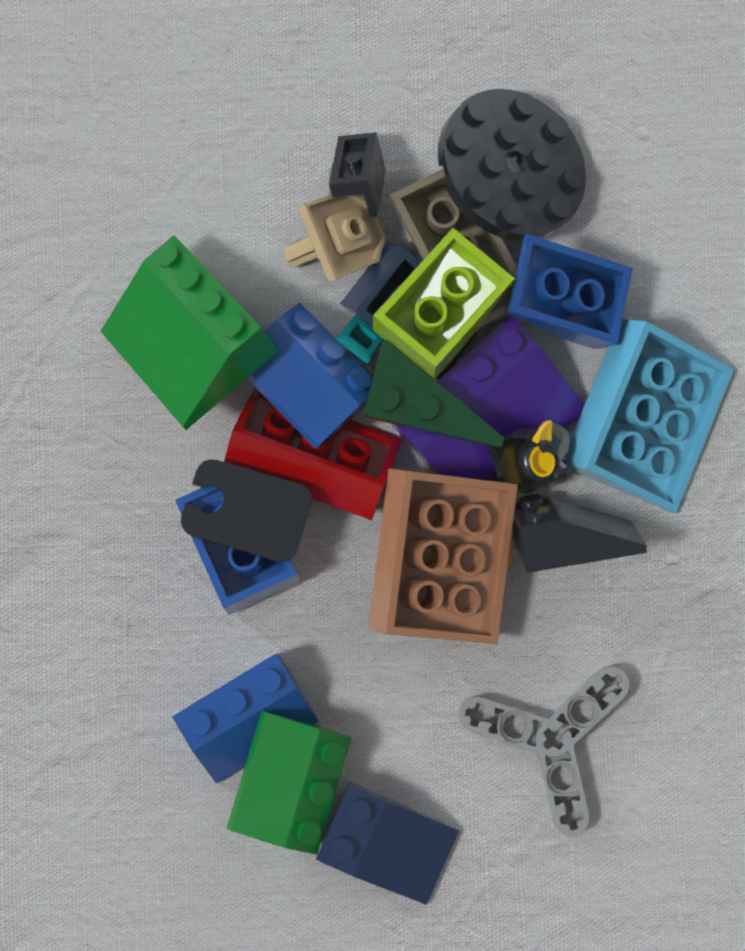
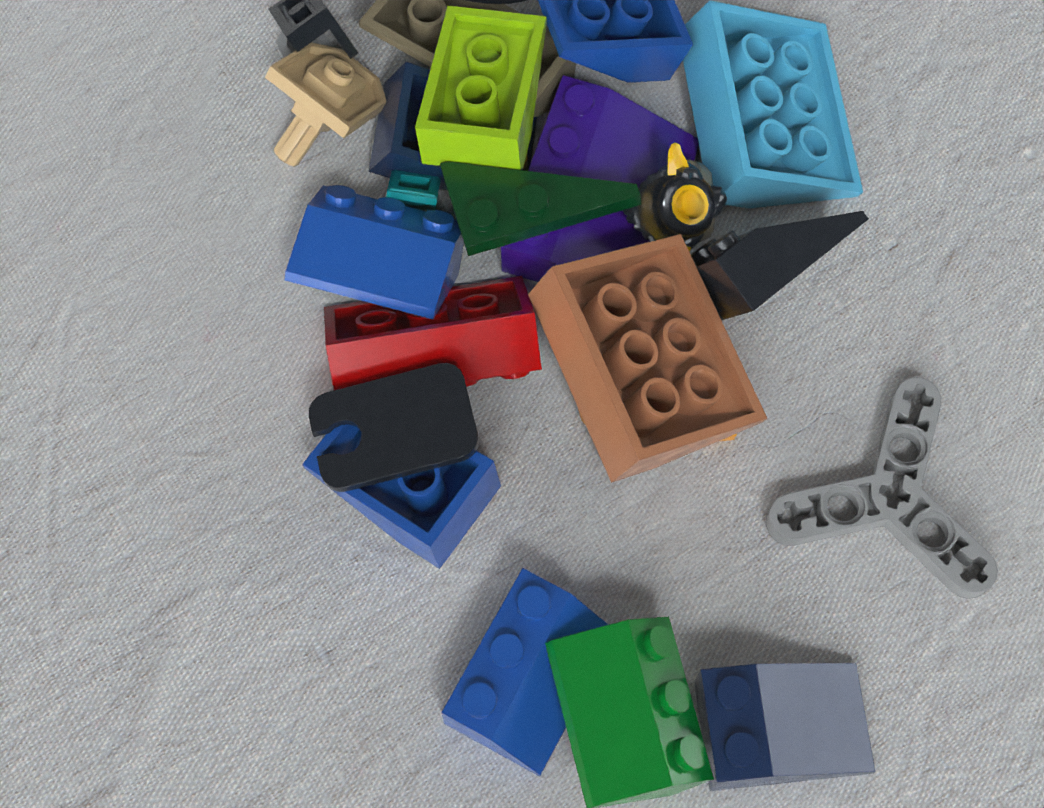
camera: 30 degrees left, 15 degrees down
green slope [100,235,278,430] -> none

